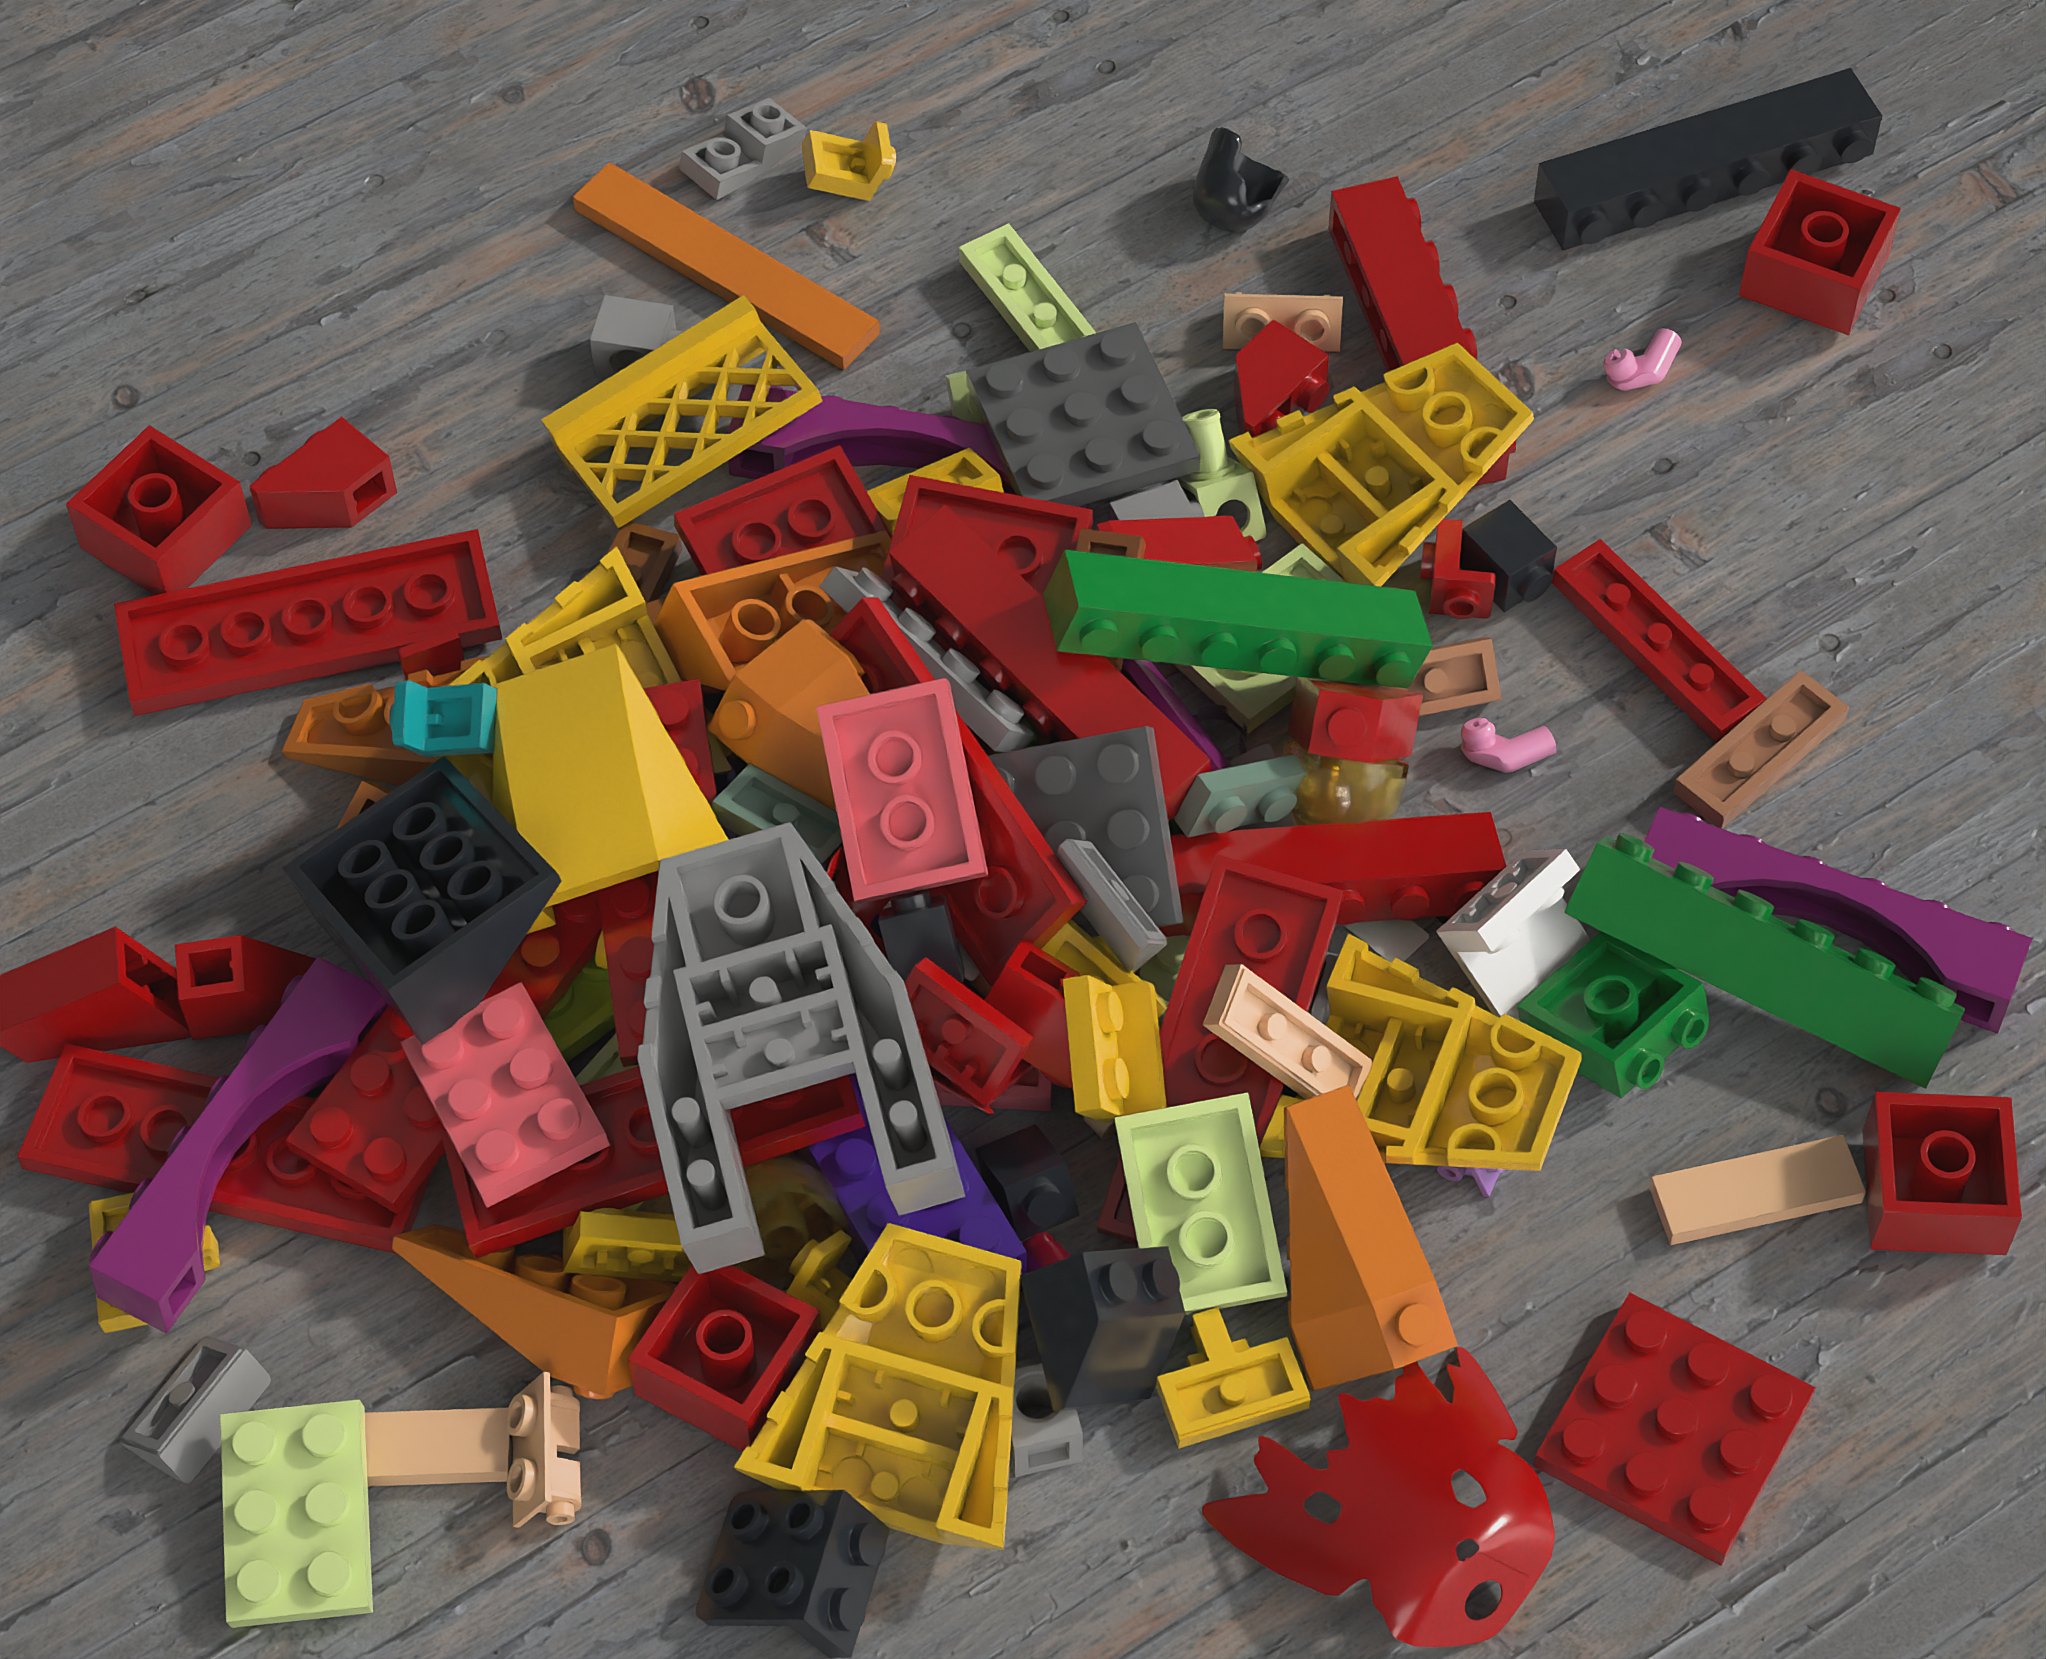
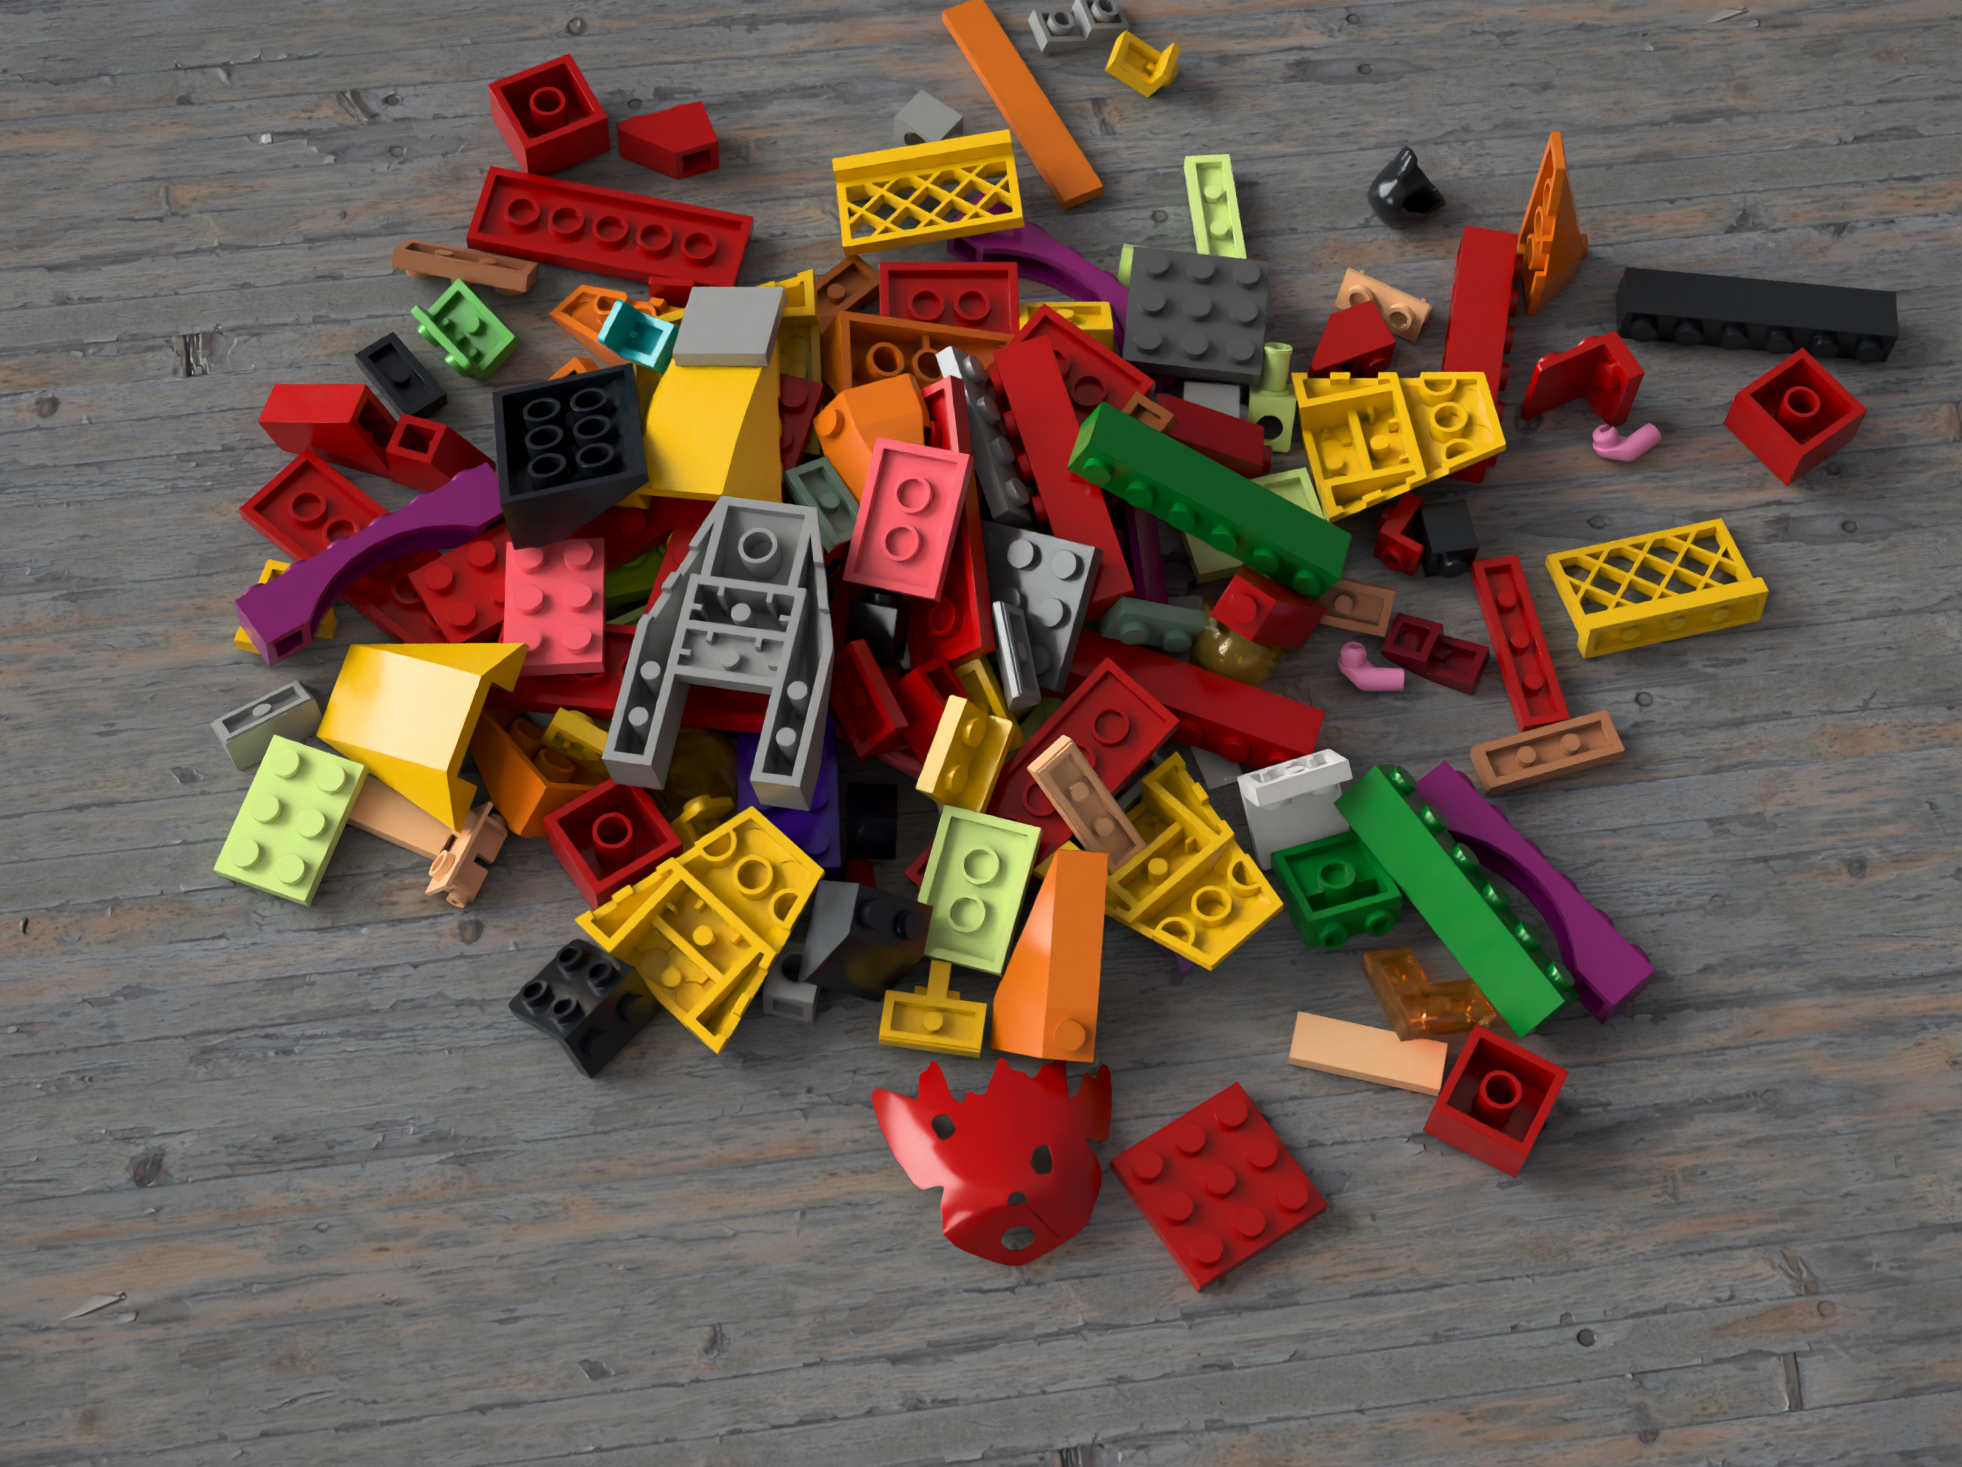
camera: 20 degrees right, 5 degrees up
none -> yellow wedge [316,643,529,834]
none -> black plate [355,332,448,419]
none -> nougat plate [392,238,539,295]
none -> bright green bracket [410,278,523,382]
none -> light grey tile [672,287,787,366]
none -> clear orange plate [1360,947,1496,1042]
none -> dark red slope [1381,612,1490,695]
none -> orange wedge [1517,131,1588,315]
none -> red bracket [1520,330,1645,428]
none -> yellow fence [1545,518,1769,659]

